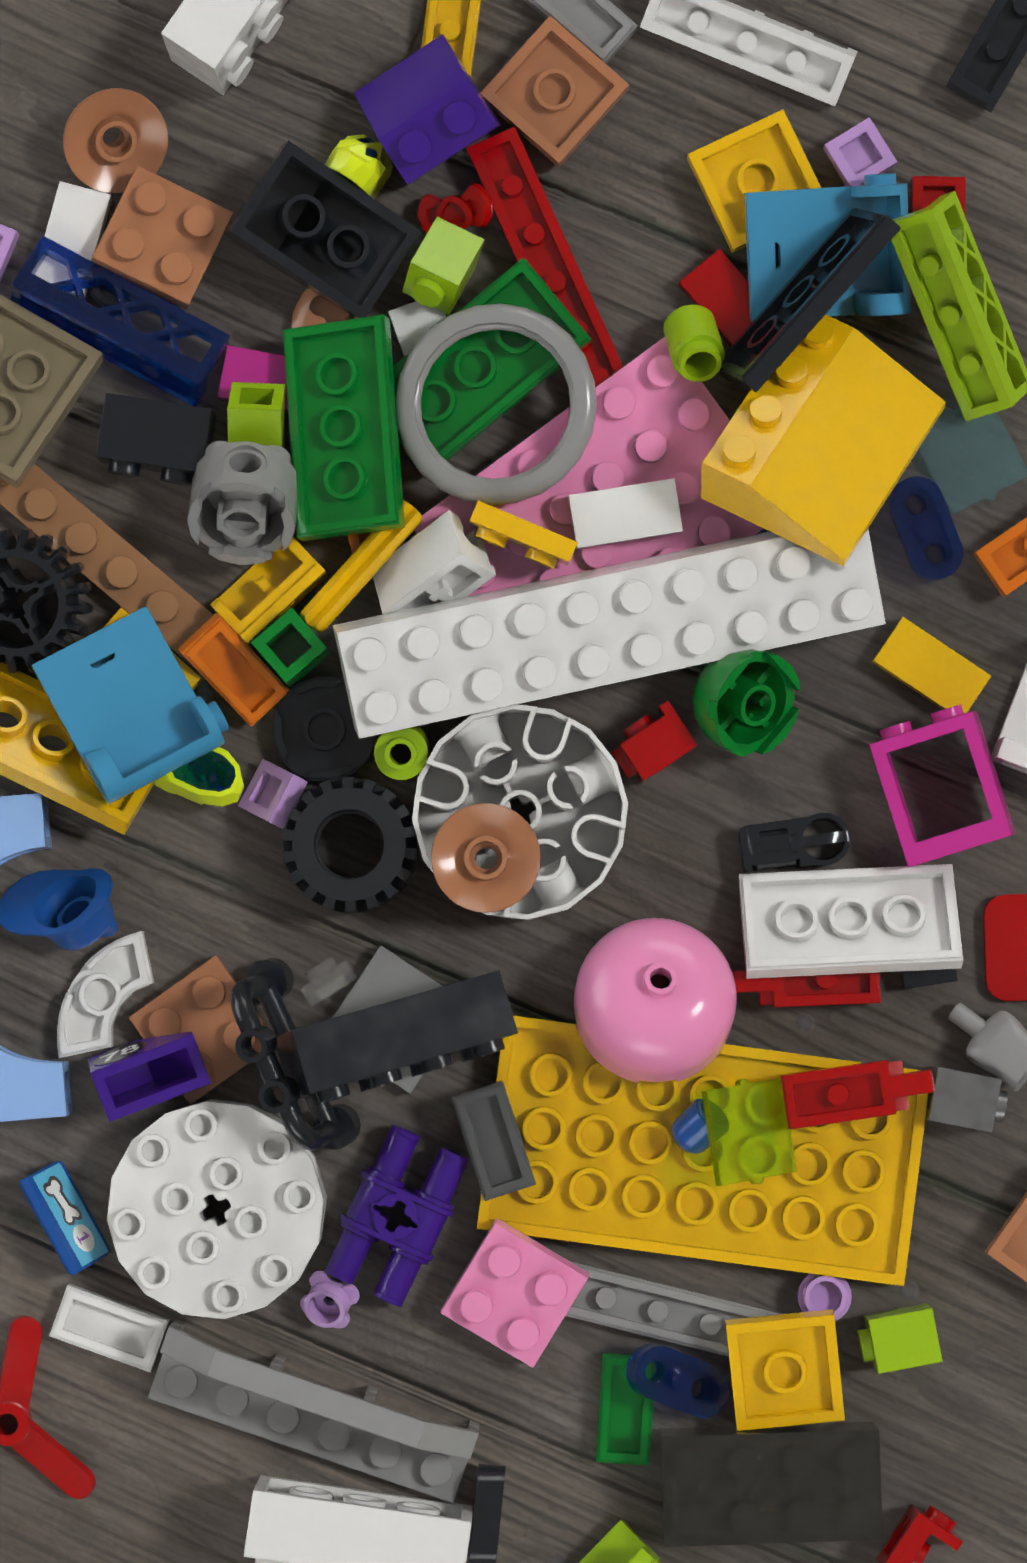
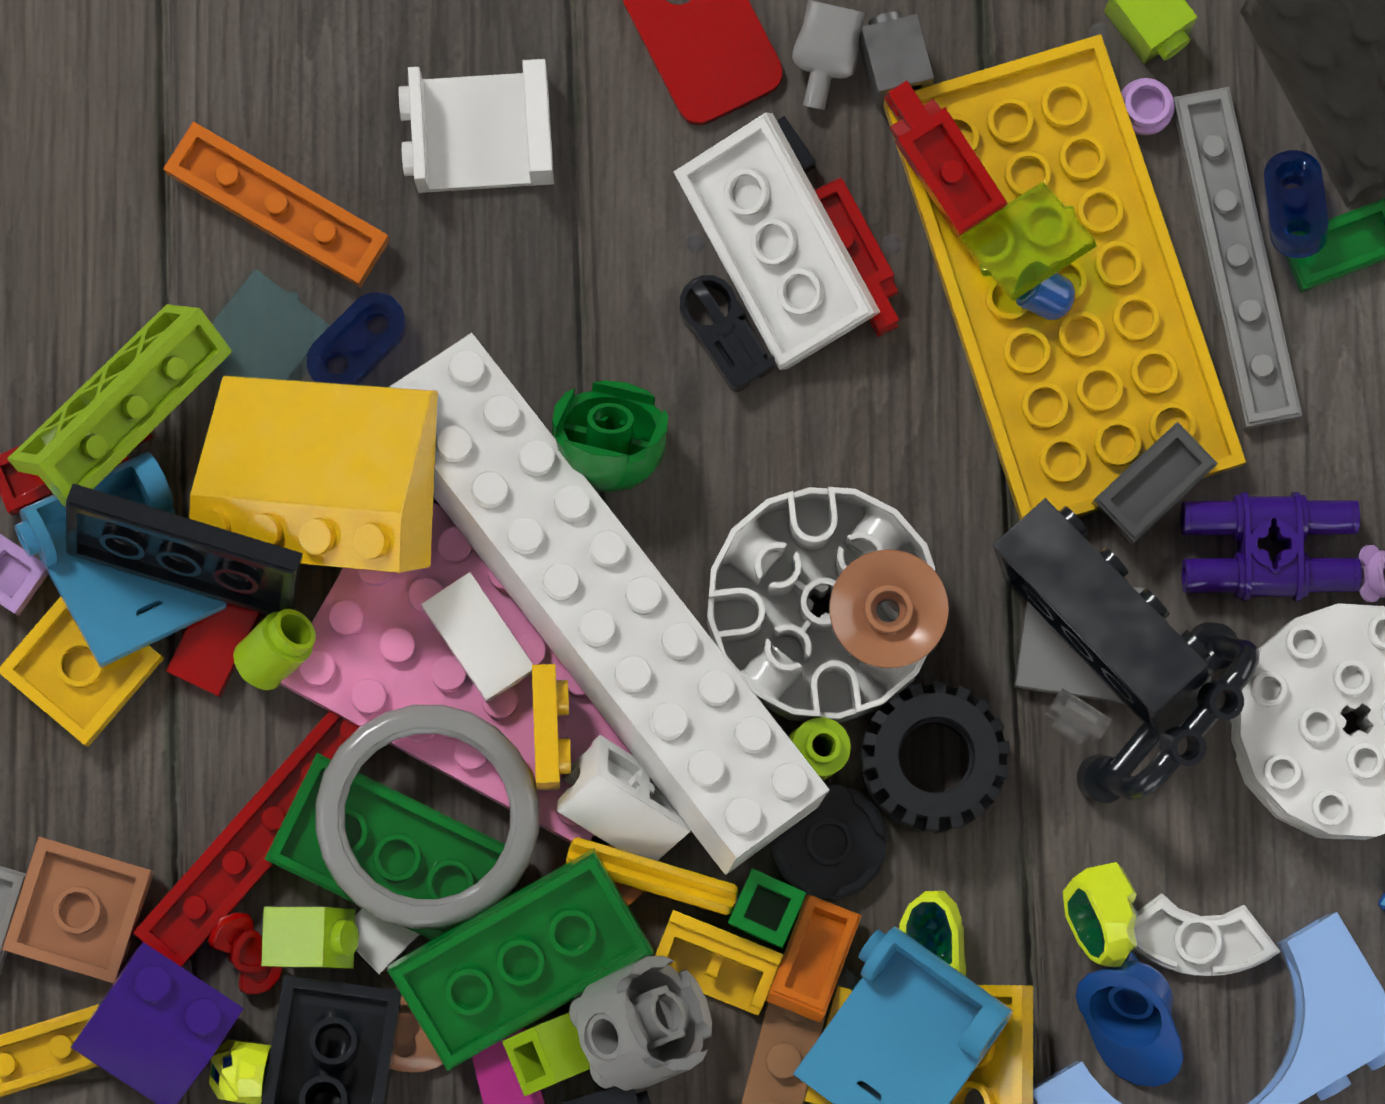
camera: 115 degrees left, 5 degrees down
dark purple slope [88,1032,211,1122] -> none
nougat plate [128,955,269,1105] -> none
lavender plate [238,759,308,829] -> none
bright pink plate [440,1218,589,1368] -> none
bright pink cylinder [574,918,737,1083] -> none
red brick [610,701,698,783] -> none
yellow plate [725,1309,845,1431] -> none
dark pink window [869,705,1016,867] -> none
yellow tile [872,617,991,714] -> none
none -> neon yellow rock [1063,862,1138,967]

